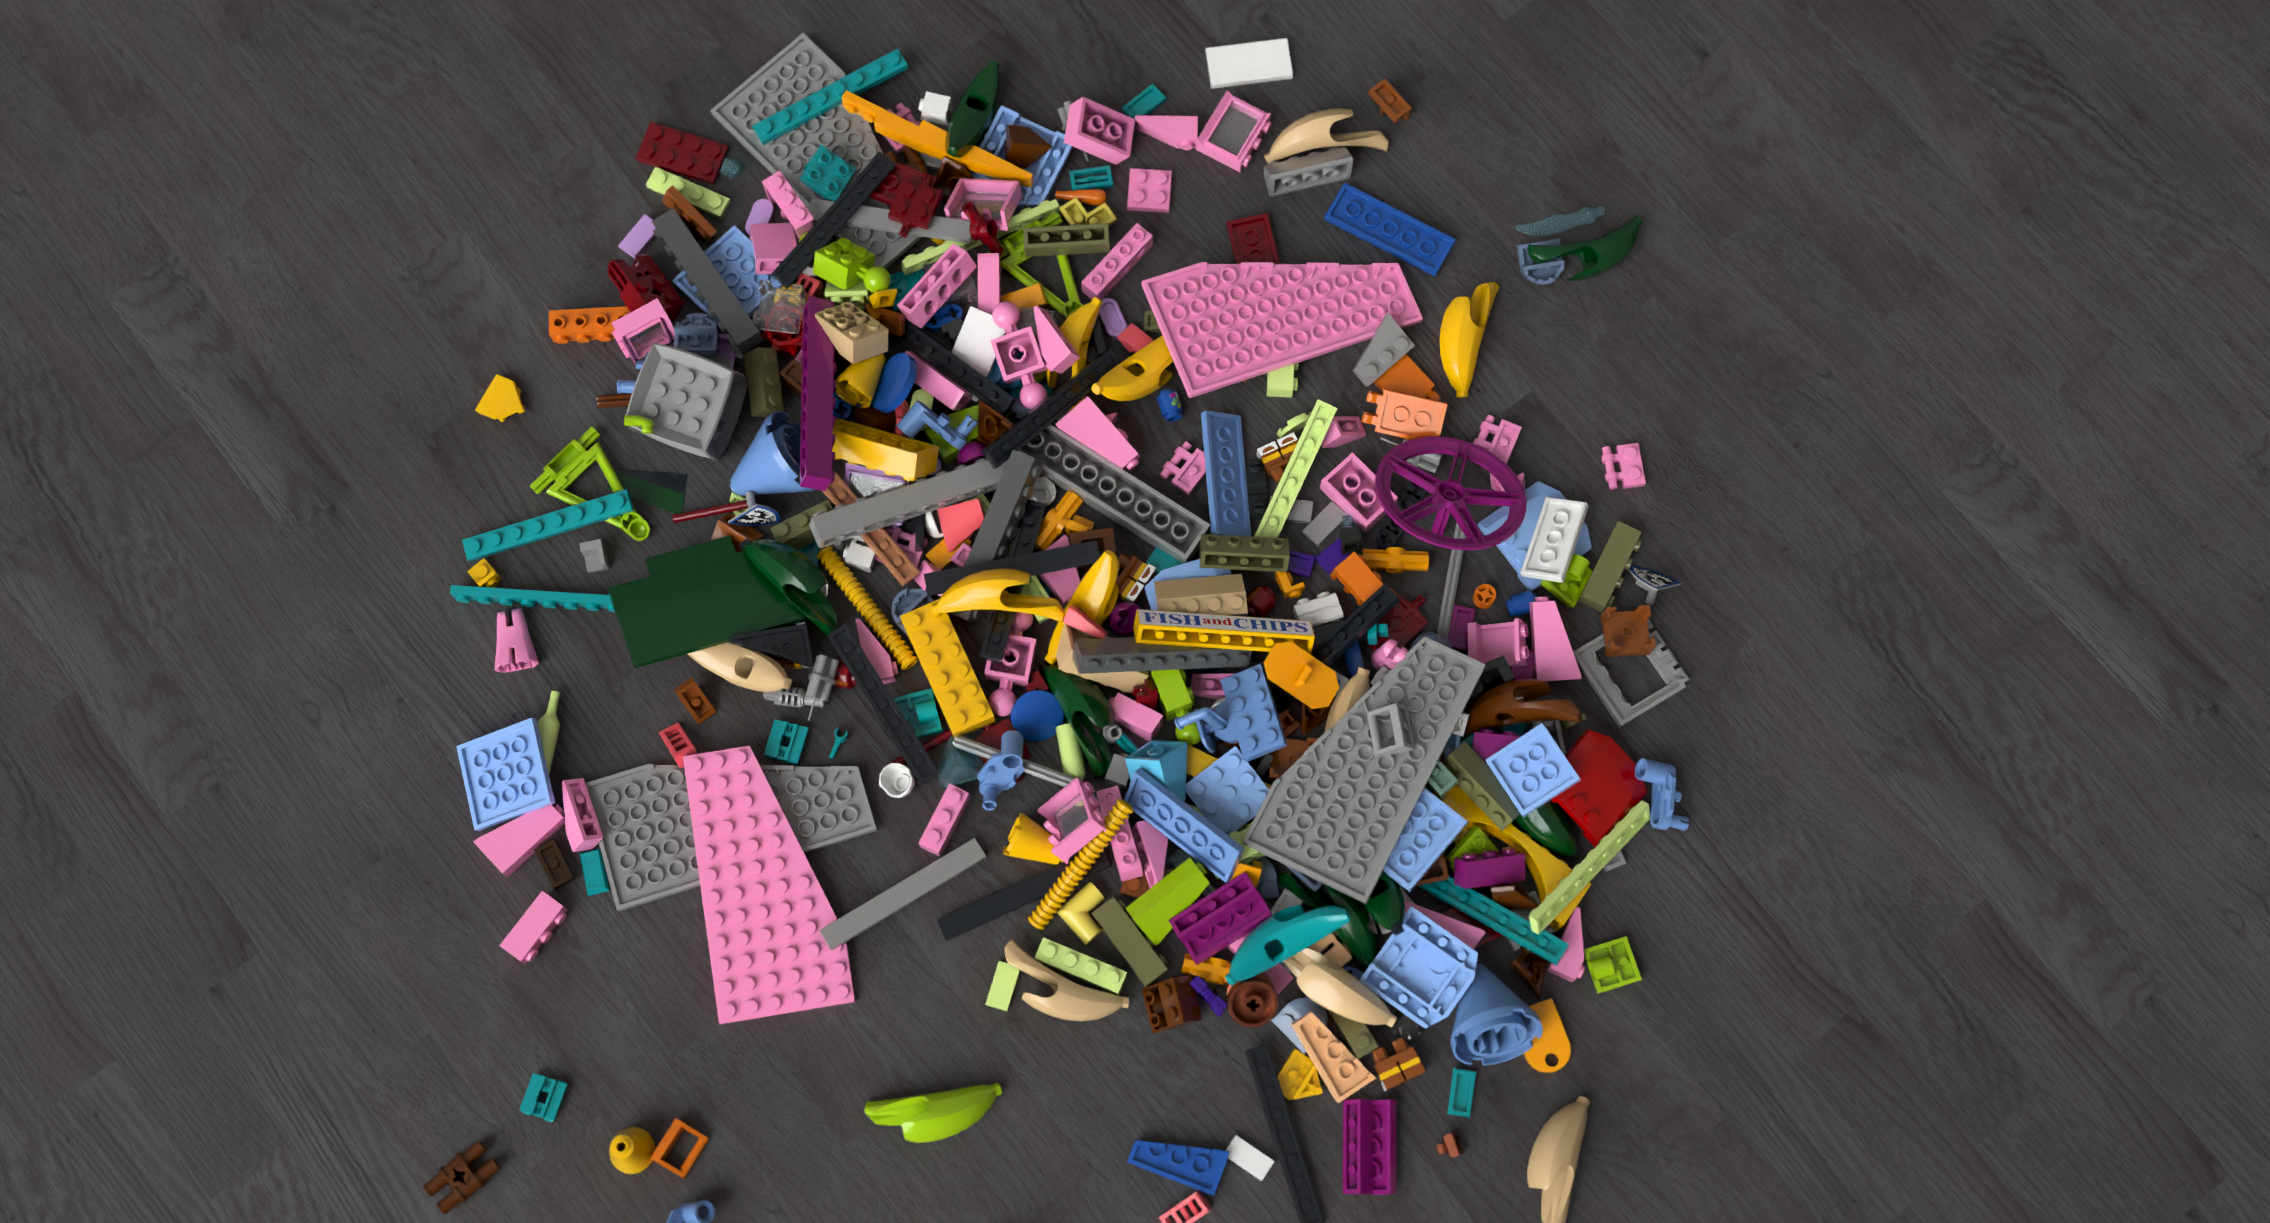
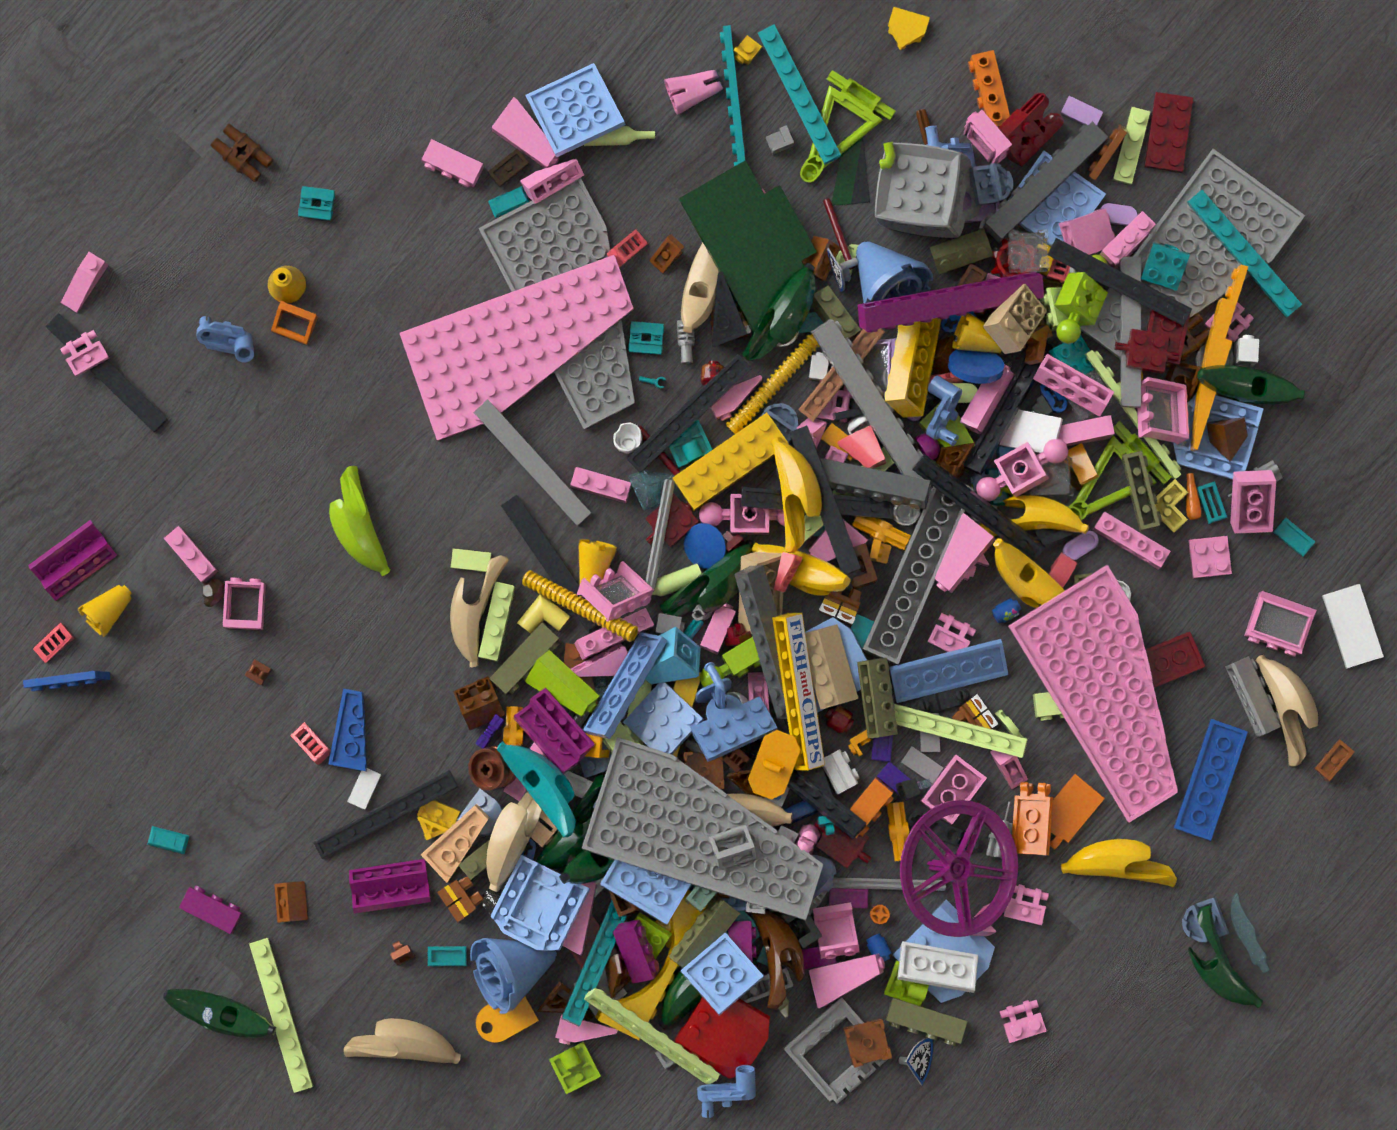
camera: 75 degrees right, 10 degrees up
clear light blue plate [719,157,740,178] -> none
light grey piece [805,655,839,721] -> none
yellow slope [869,289,897,308] -> none
dark red pin [962,202,1005,256] -> none
medium blue piece [977,731,1025,811] -> none
bright pink slope [1034,305,1080,374] -> none
magenta hair [1109,602,1140,636] -> none
bright pink slope [1135,116,1198,150] -> none
light grey wing [1353,313,1415,387] -> none

